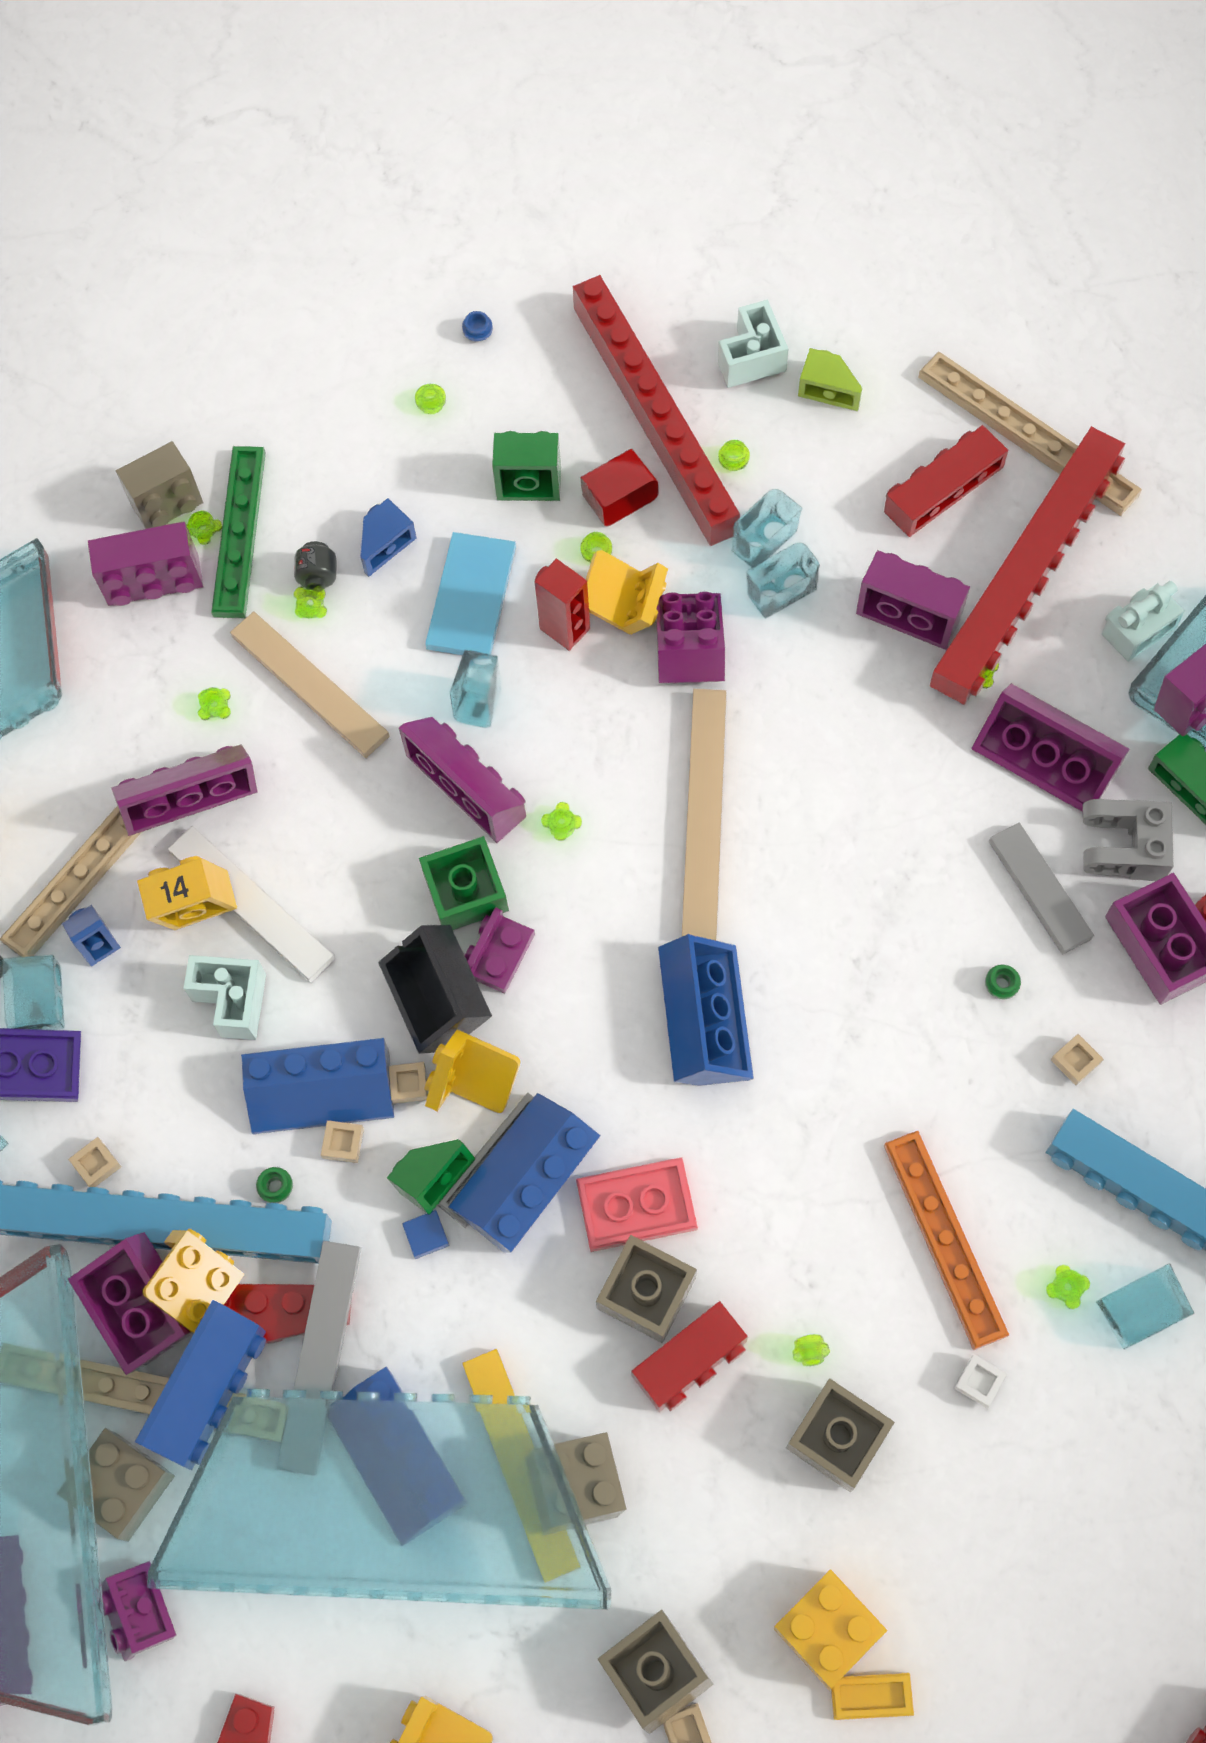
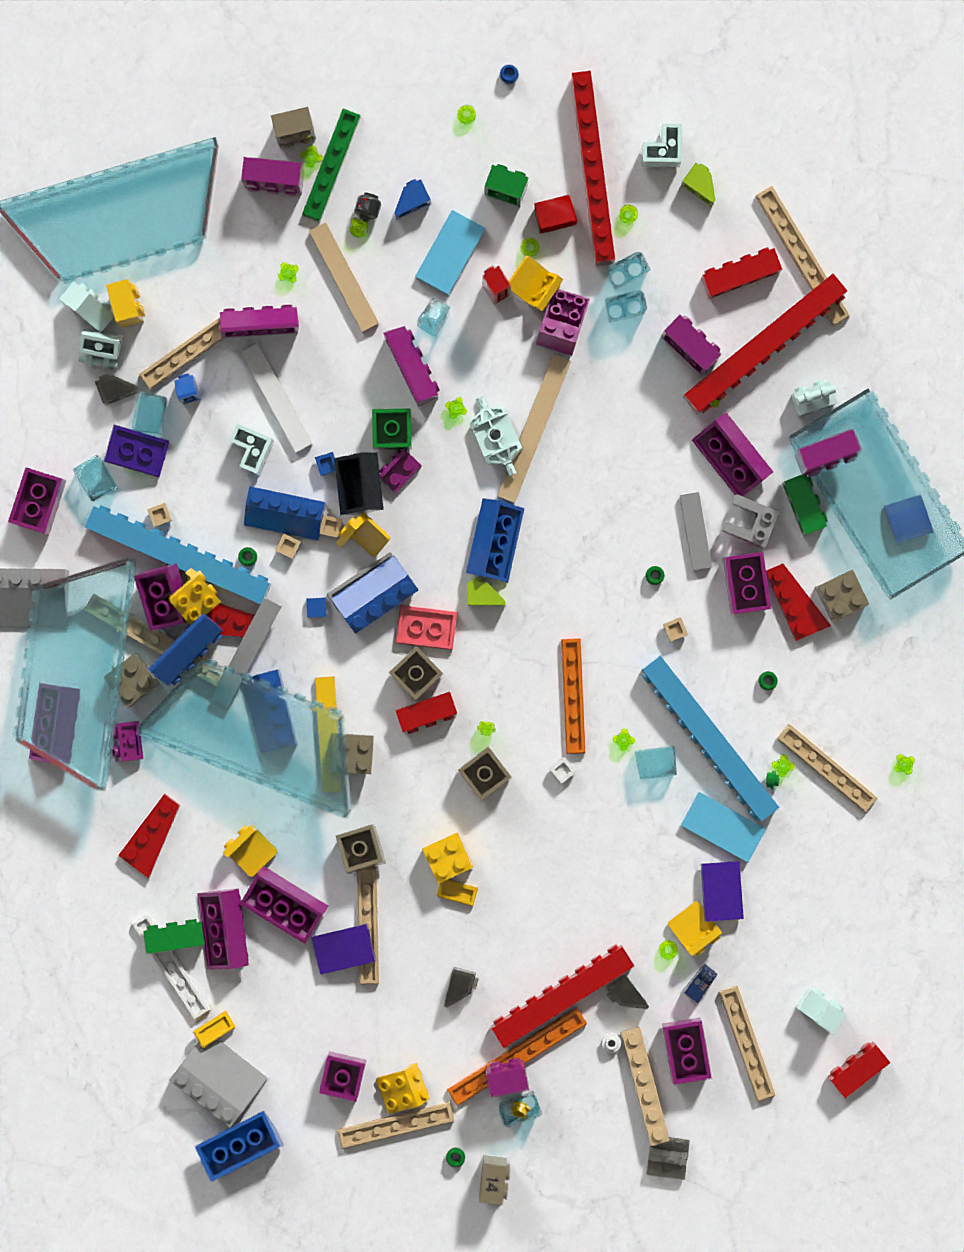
camera: 15 degrees right, 20 degrees up
yellow brick [137,856,237,930] -> none
green slope [387,1139,476,1215] -> none
none -> blue plate [315,452,335,476]
none -> lime slope [467,578,506,606]
none -> light aqua plate [470,396,523,477]

